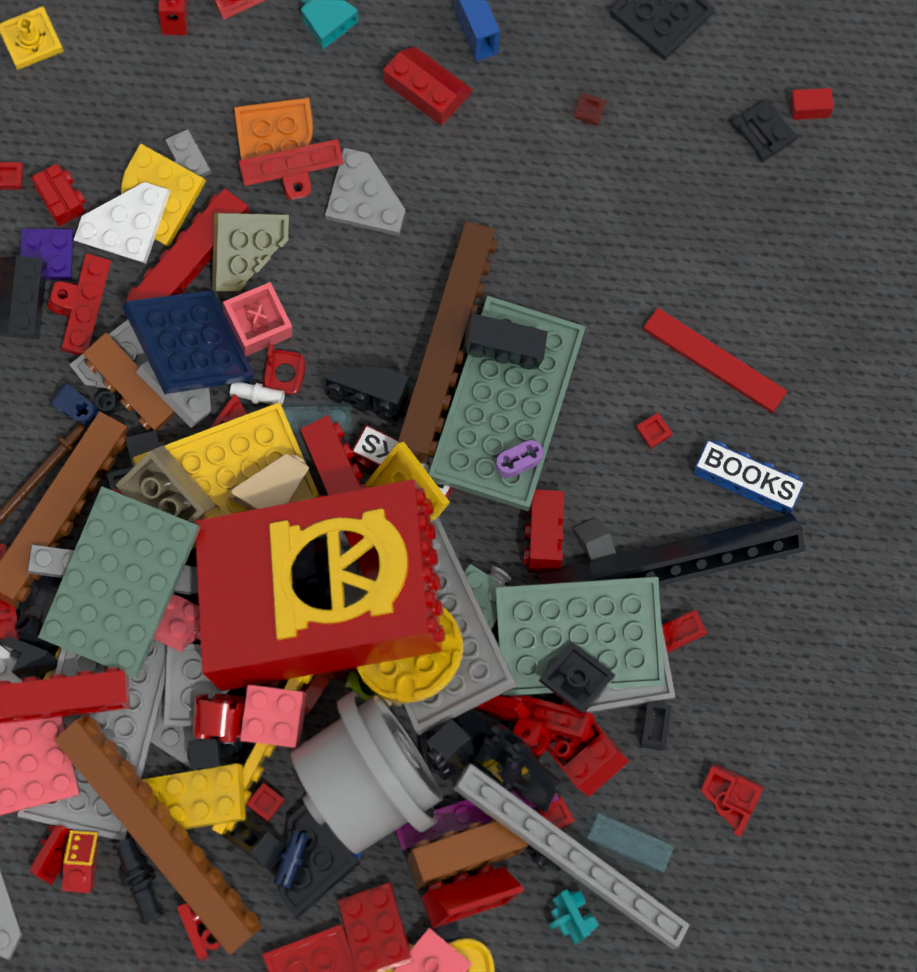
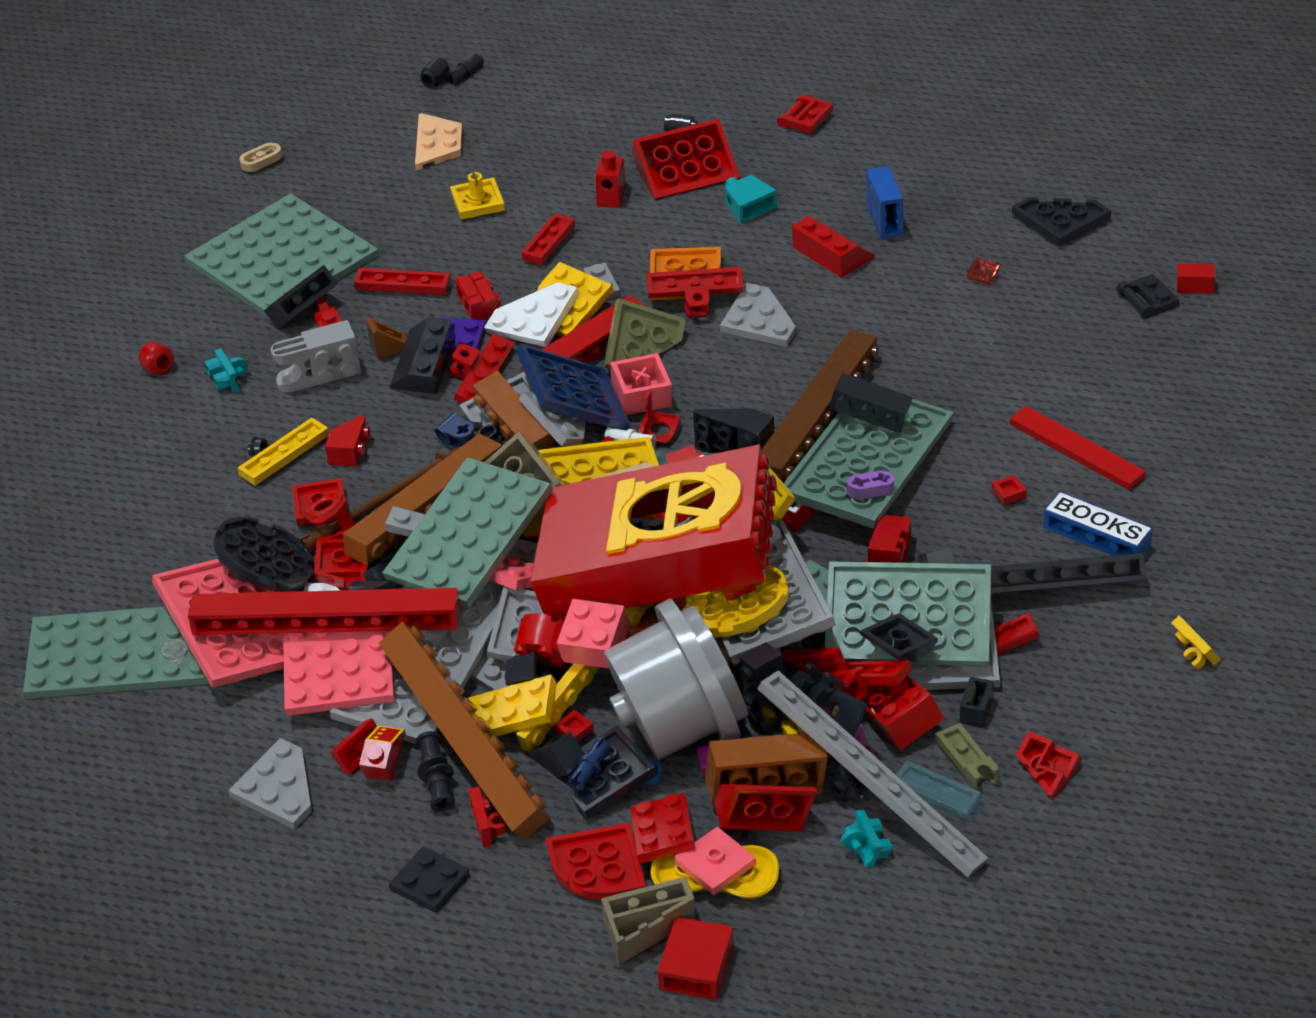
camera: 15 degrees right, 30 degrees down
none -> red plate [521,214,575,265]
none -> olive plate [936,723,1000,792]
none -> yellow plate [1171,616,1221,669]

